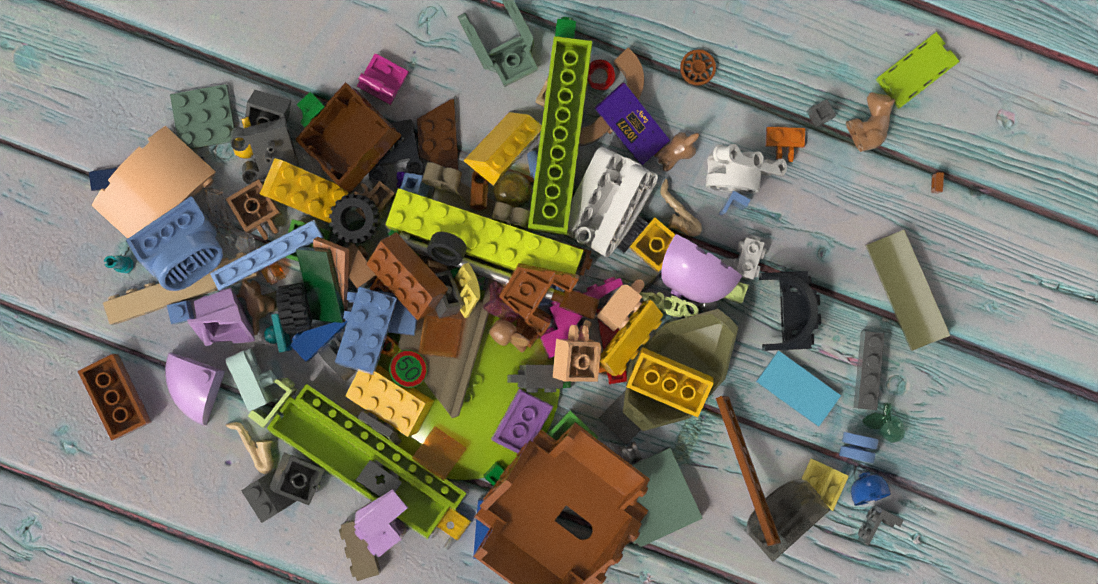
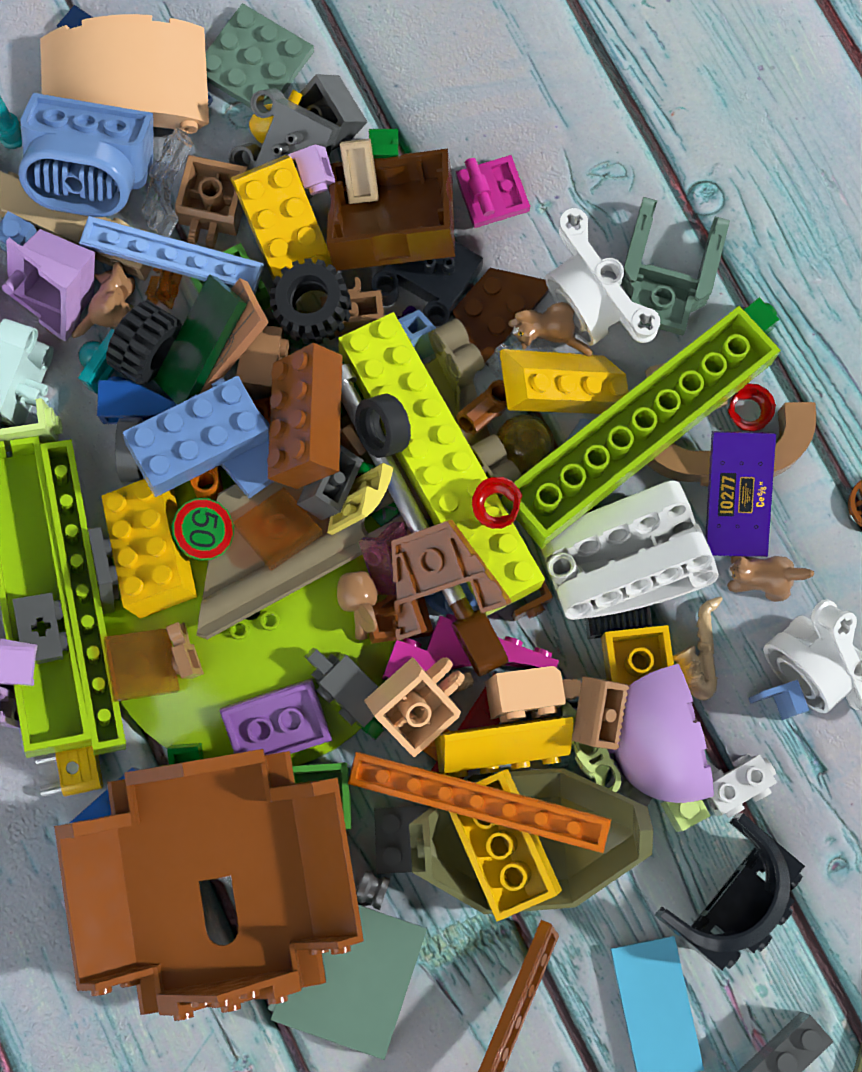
camera: 45 degrees right, 10 degrees down
none -> medium nougat plate [166,622,204,679]
none -> lavender brick [288,144,335,195]
none -> tan tile [340,139,379,204]
none -> orange tile [348,752,612,853]
none -> red piece [472,477,522,529]
none -> medium nougat animal [508,302,592,356]
none -> white piece [545,208,660,346]
none -> medium nougat brick [572,676,629,750]

